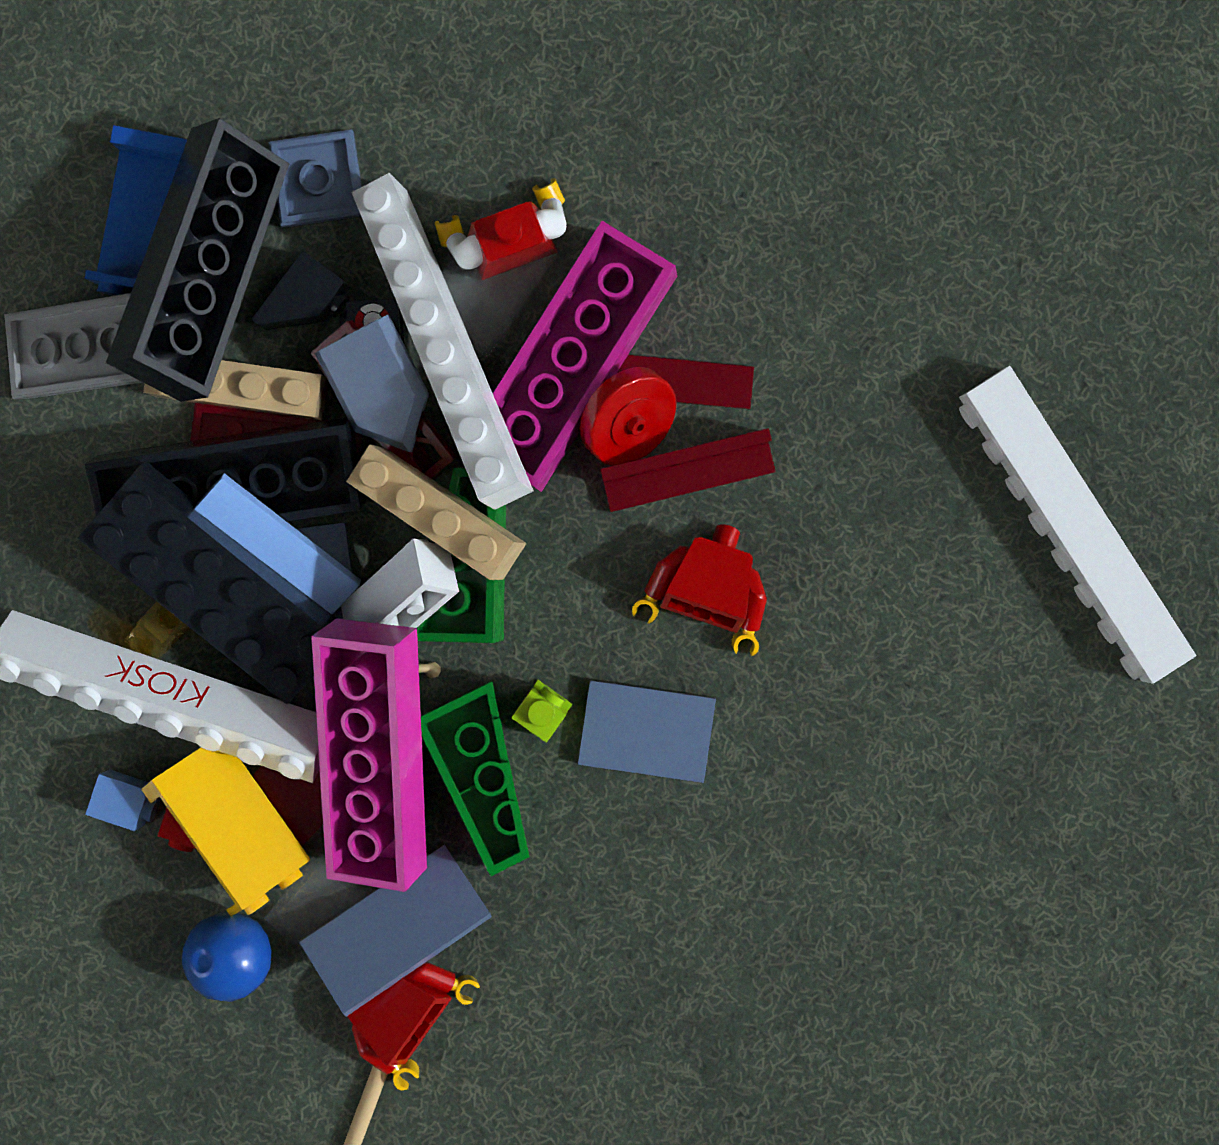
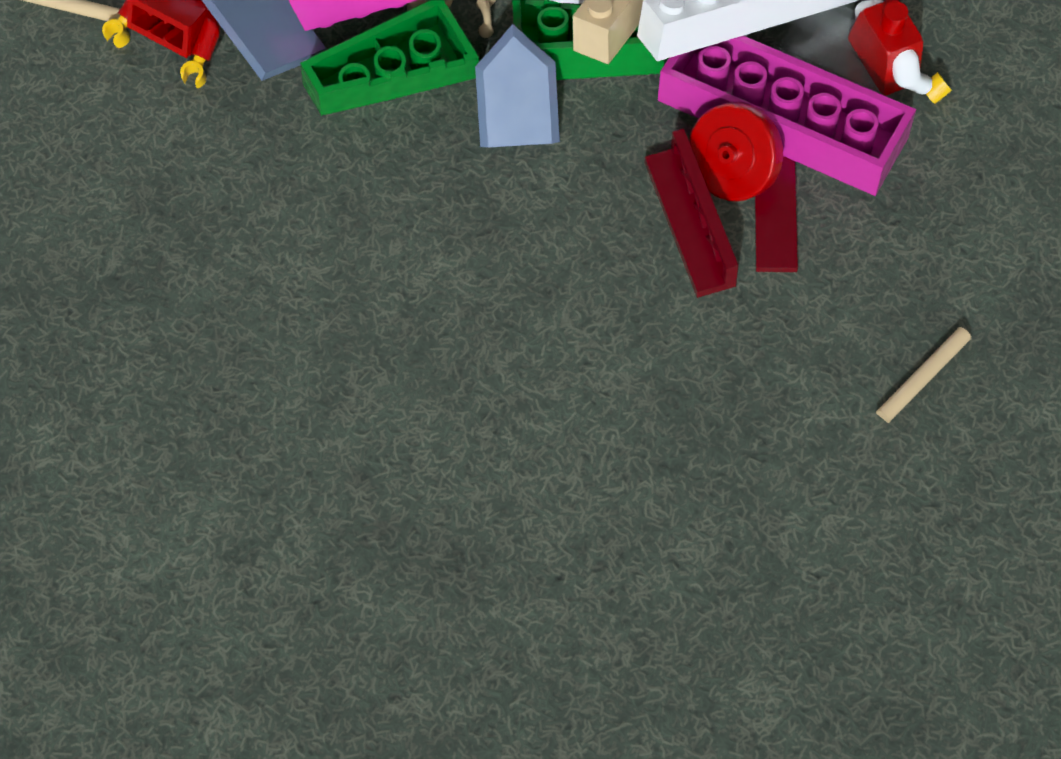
camera: 90 degrees right, 25 degrees down
lime brick [511,680,572,743] -> none
sand blue tile [578,680,716,783] -> none
red torso [632,524,767,656] -> none
white brick [959,366,1196,684] -> none
none -> tile [475,24,560,148]
none -> tan bar [876,327,971,423]

